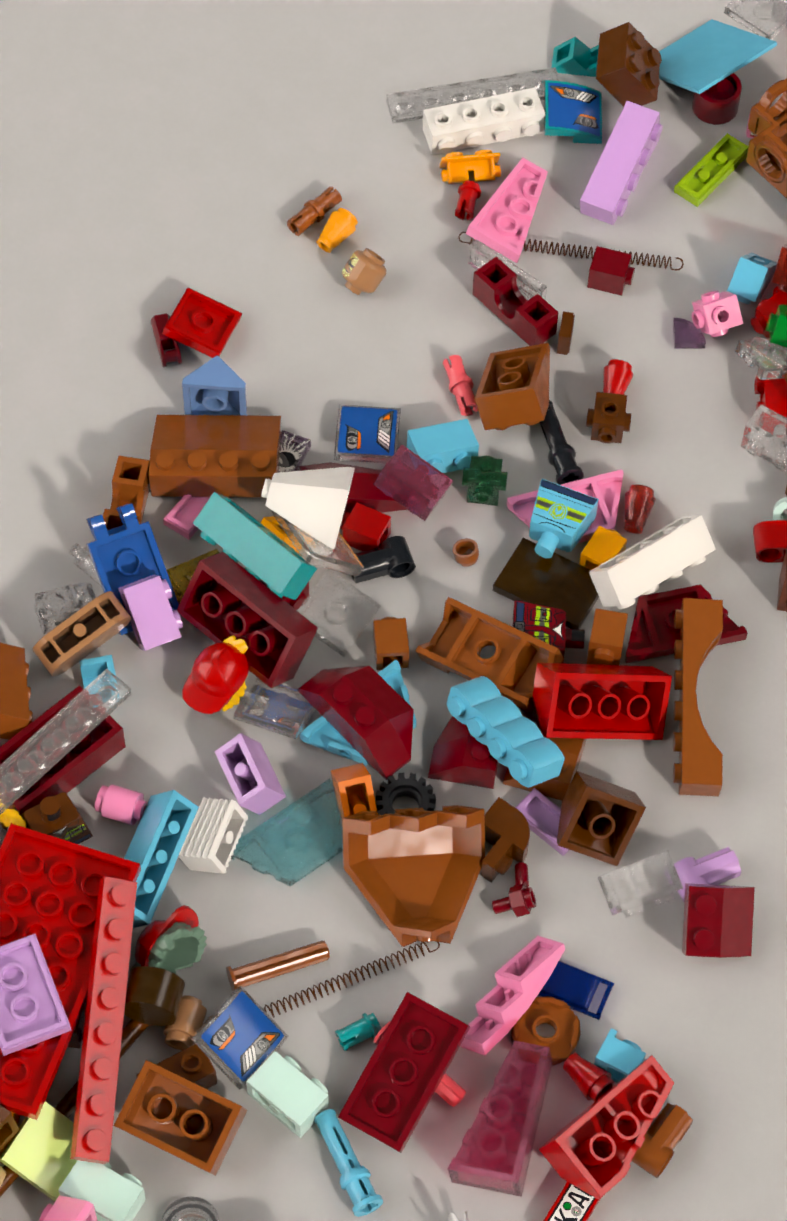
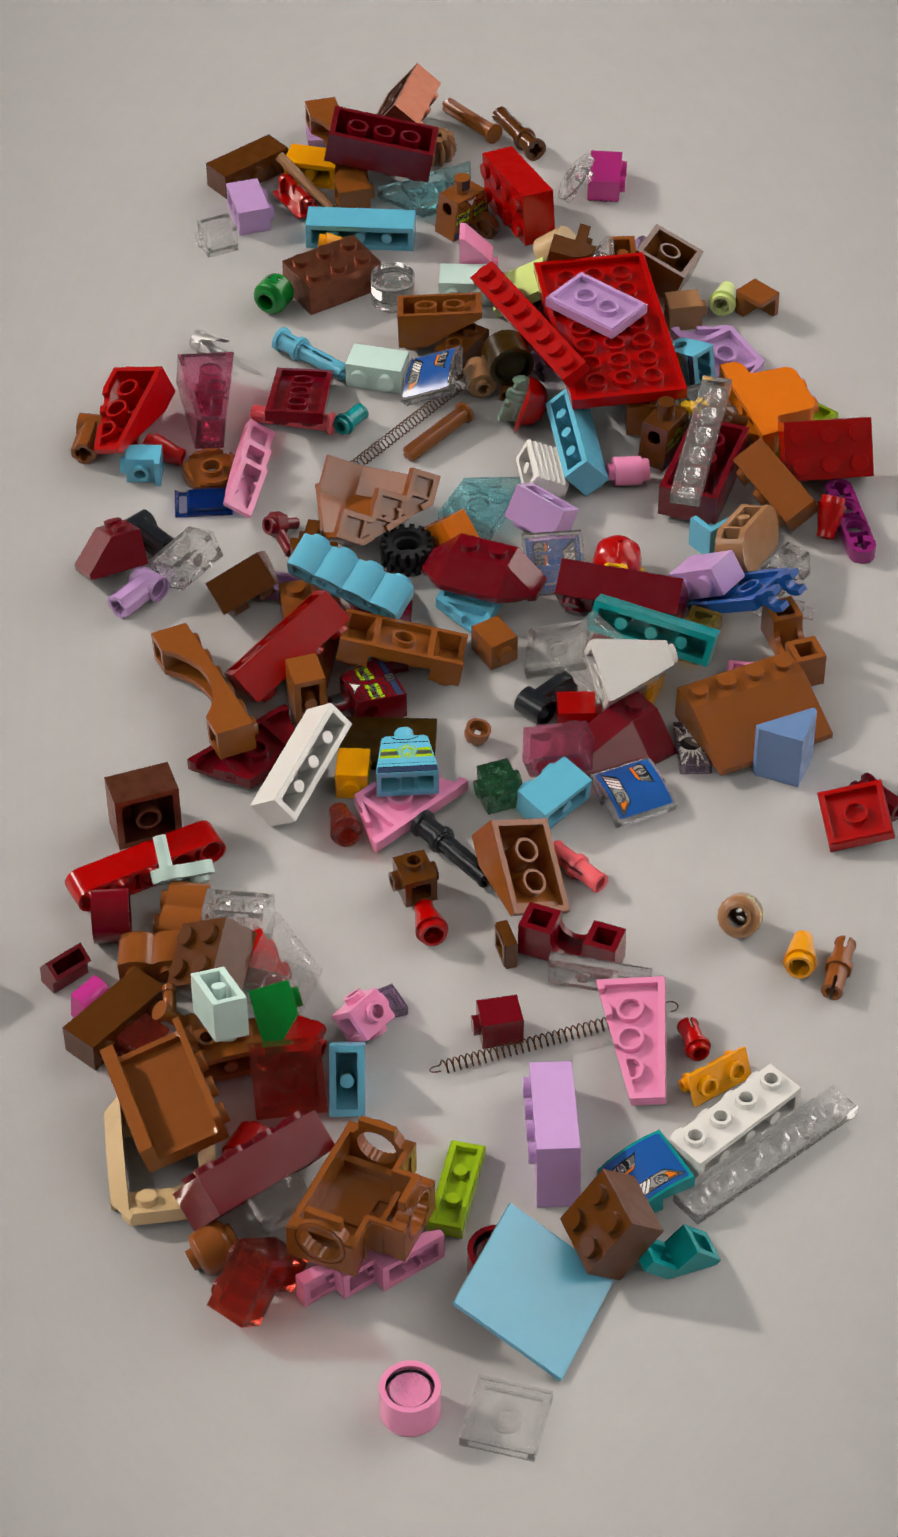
camera: 155 degrees right, 15 degrees down
none -> black piece [125,509,176,561]

